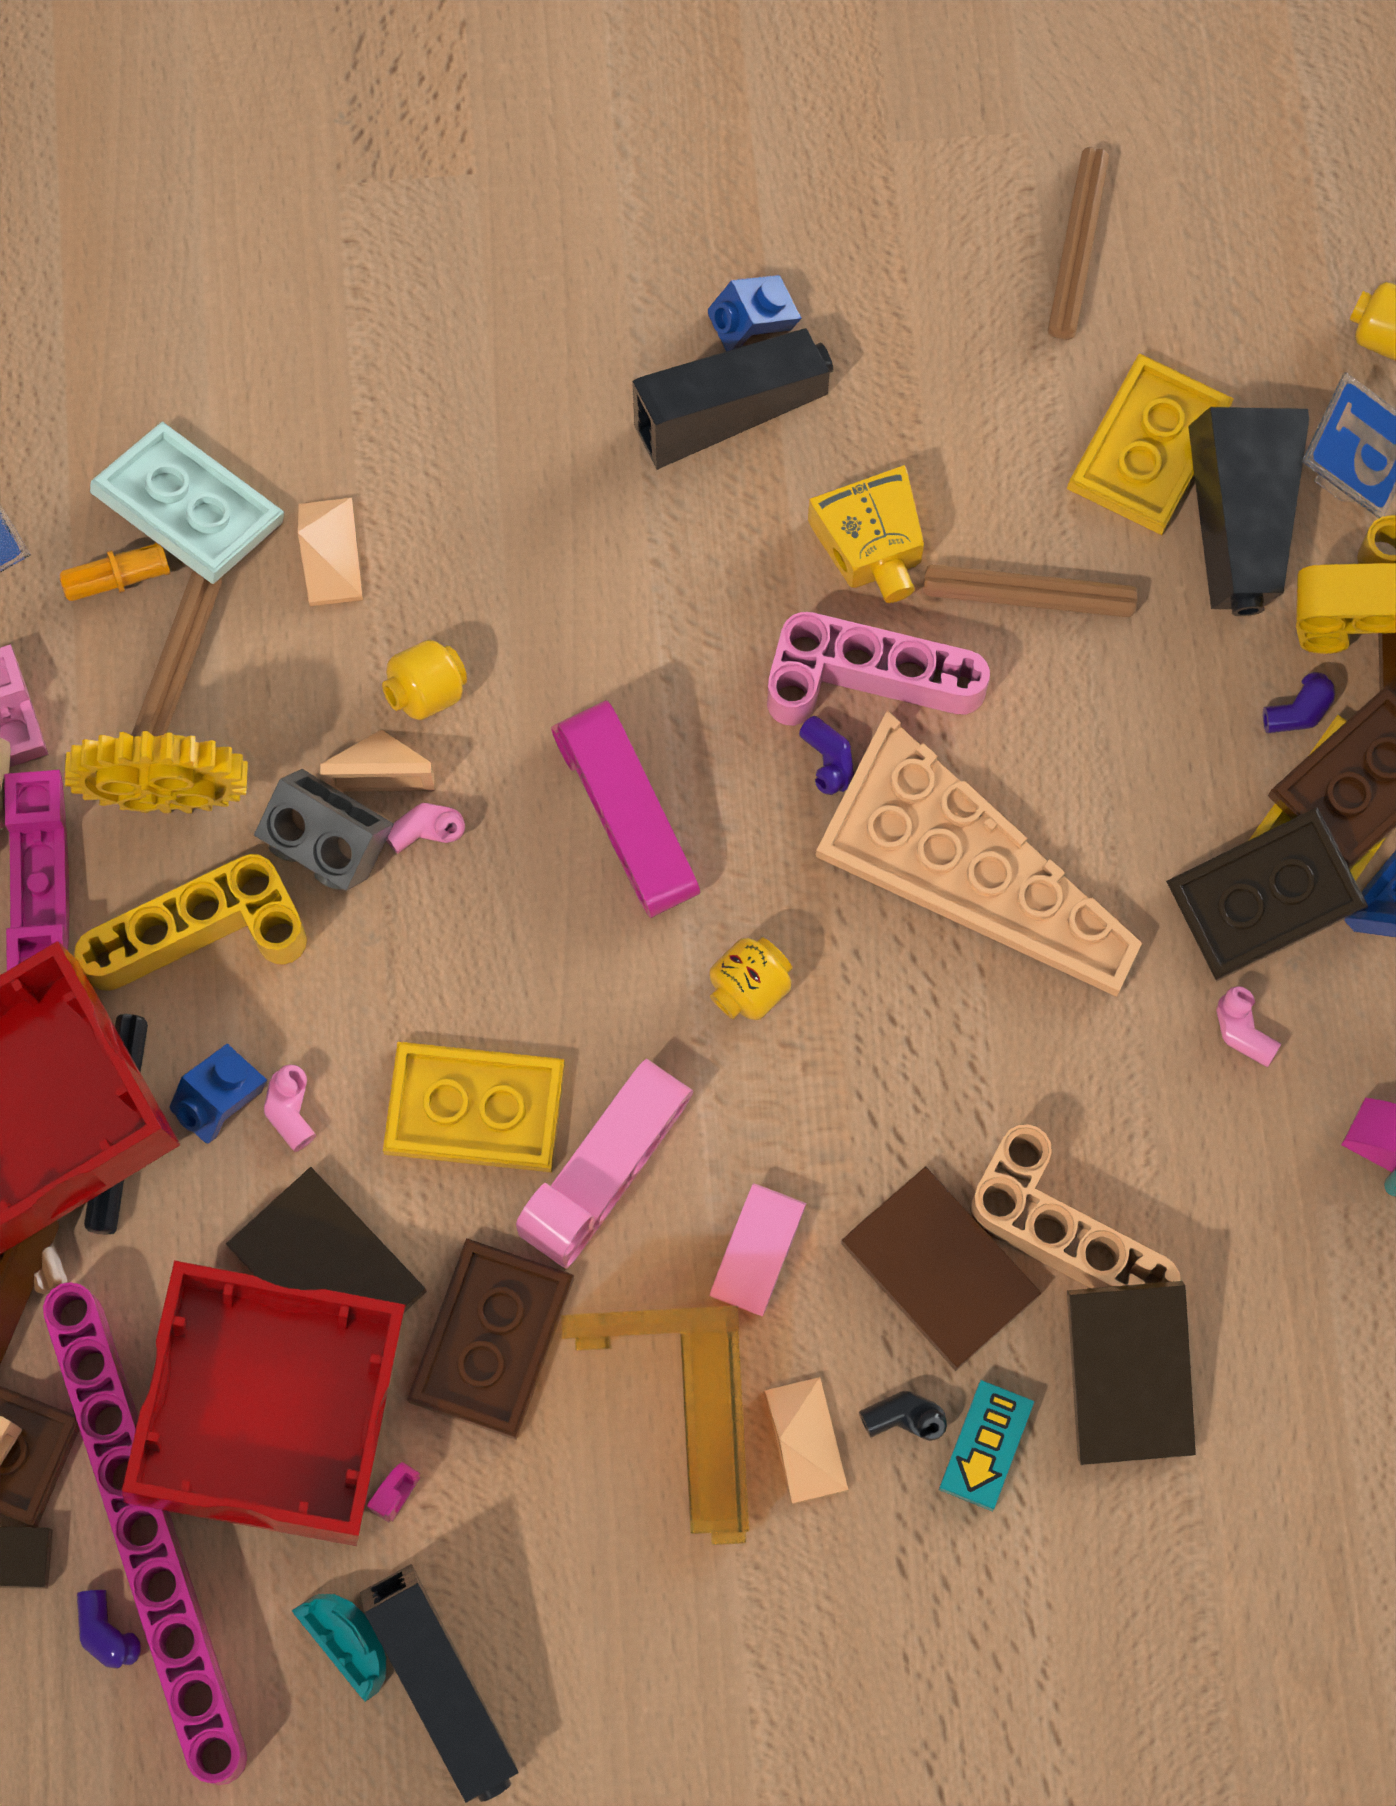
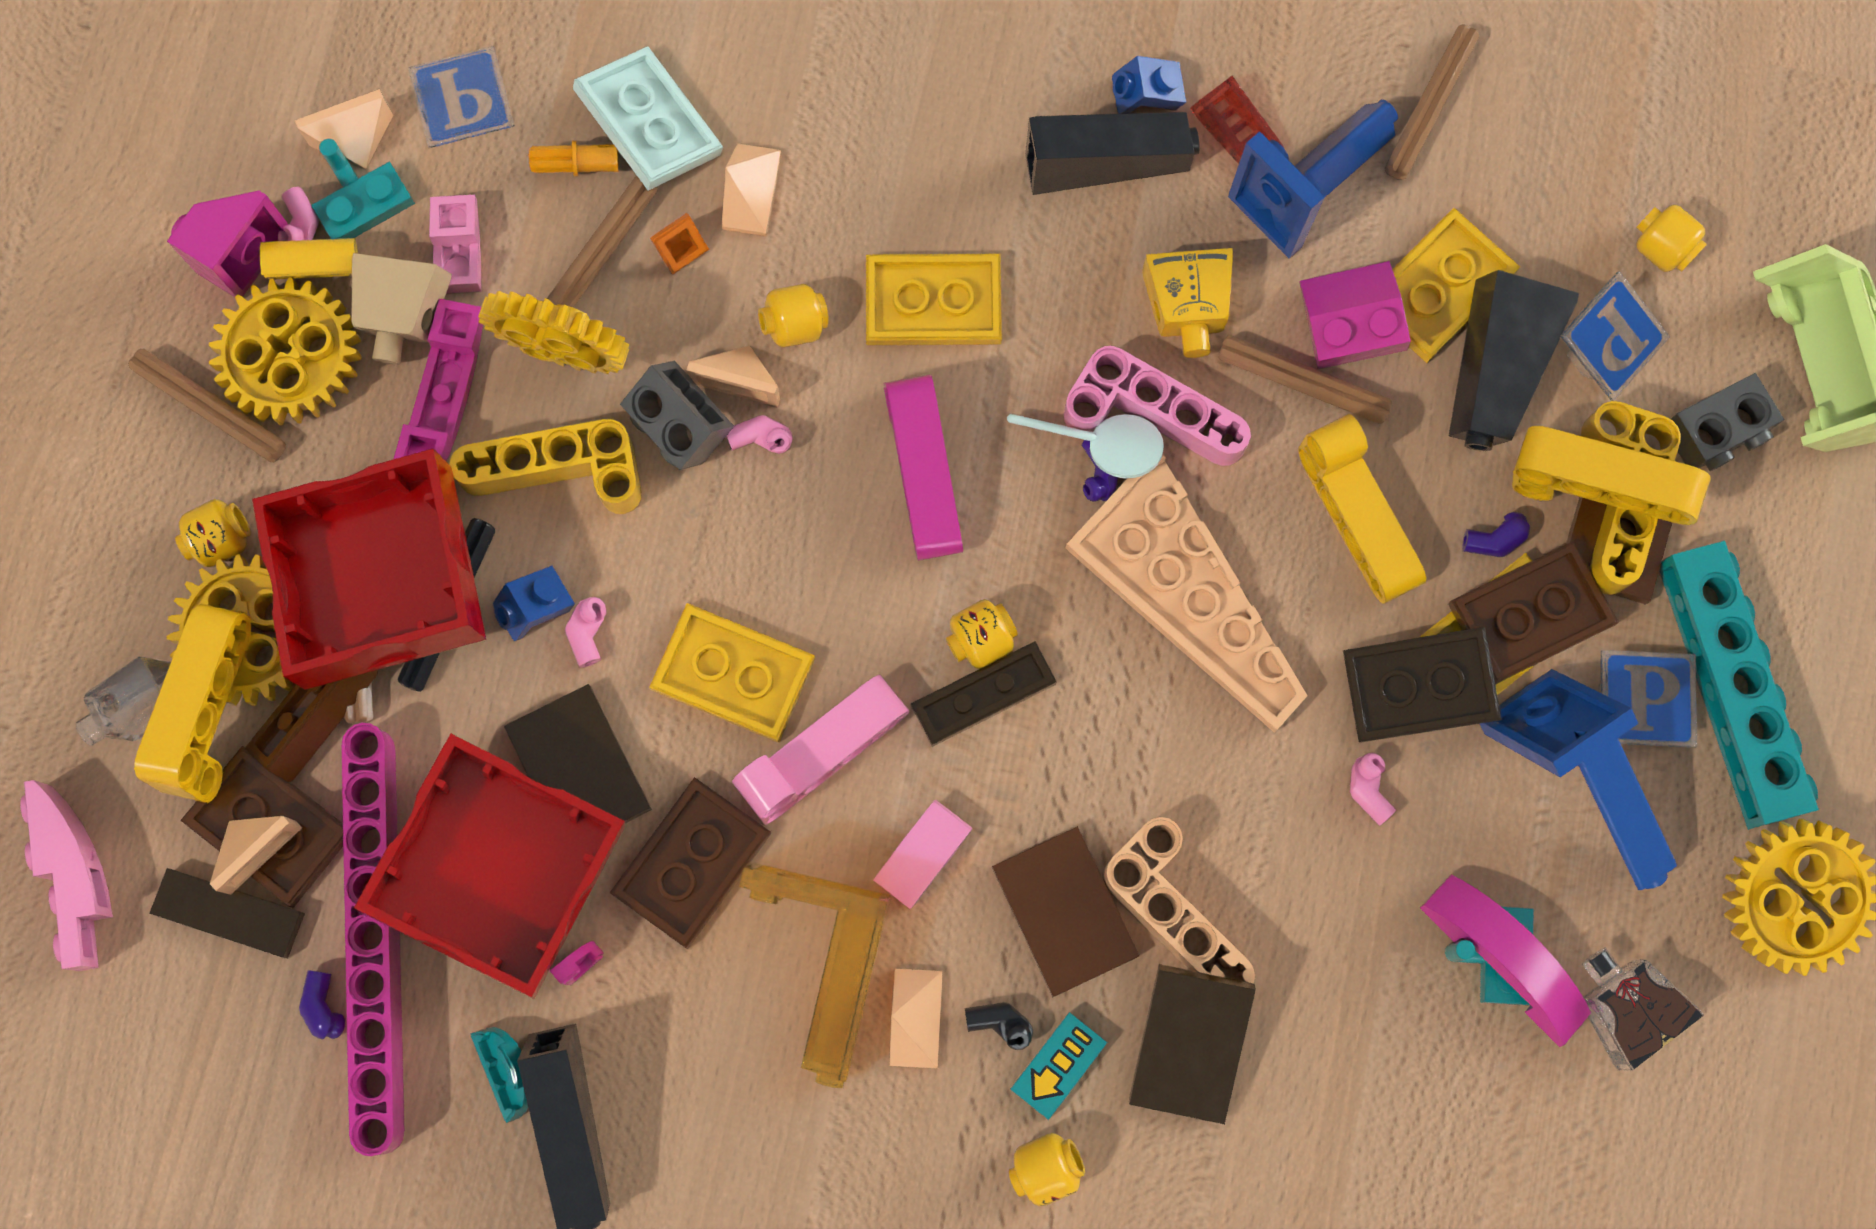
camera: 15 degrees right, 5 degrees up
none -> orange slope [650,213,709,275]
none -> yellow tile [866,254,1002,345]
none -> dark brown tile [911,641,1057,747]
none -> light aqua piece [1007,414,1164,478]
none -> yellow head [1009,1133,1085,1206]
none -> clear red slope [1190,76,1284,164]
none -> blue piece [1228,99,1398,259]
none -> yellow beam [1298,414,1426,604]
none -> dark pink slope [1299,261,1411,369]

